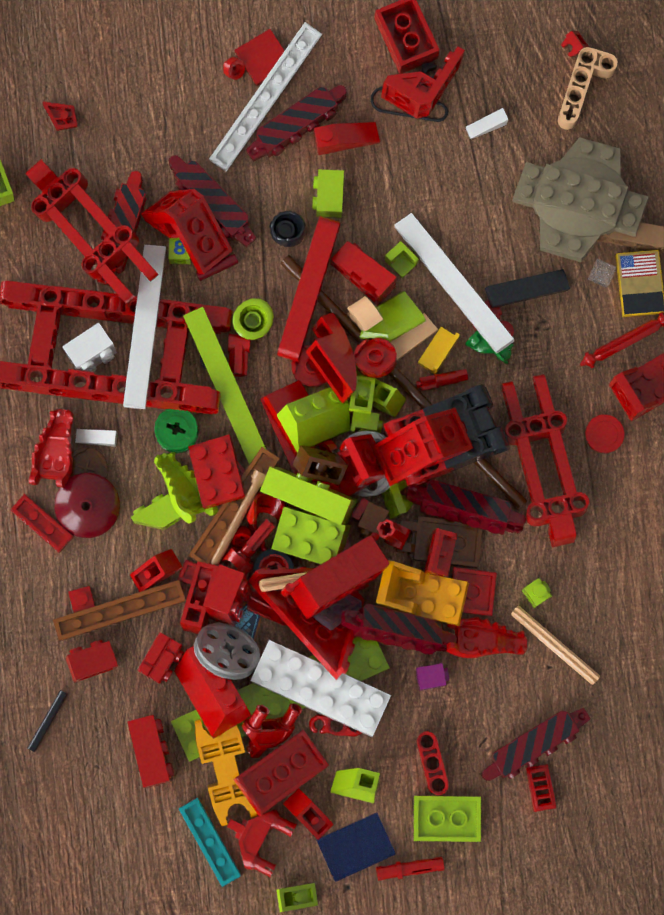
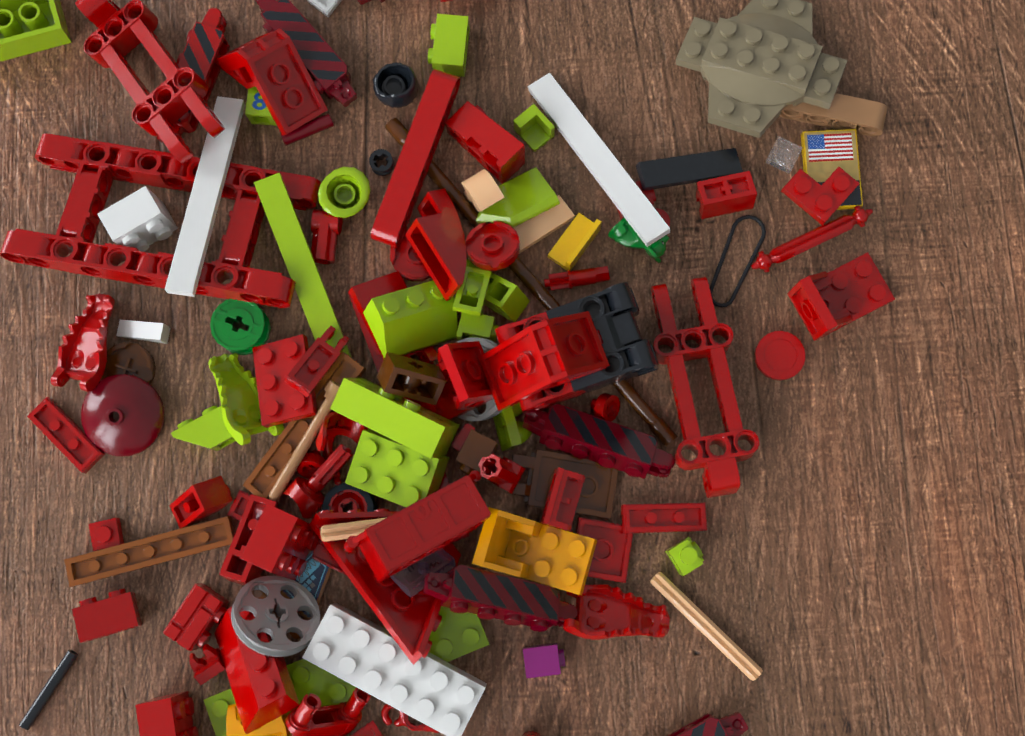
camera: 15 degrees right, 0 degrees up
none -> red tile [189,644,225,685]
none -> red hinge [284,326,350,398]
none -> black bush [369,149,394,176]
none -> red tile [591,393,620,422]
none -> red tile [621,502,707,534]
none -> red hinge [696,171,757,219]
none -> black piece [710,215,766,308]
none -> red plate [781,166,860,226]

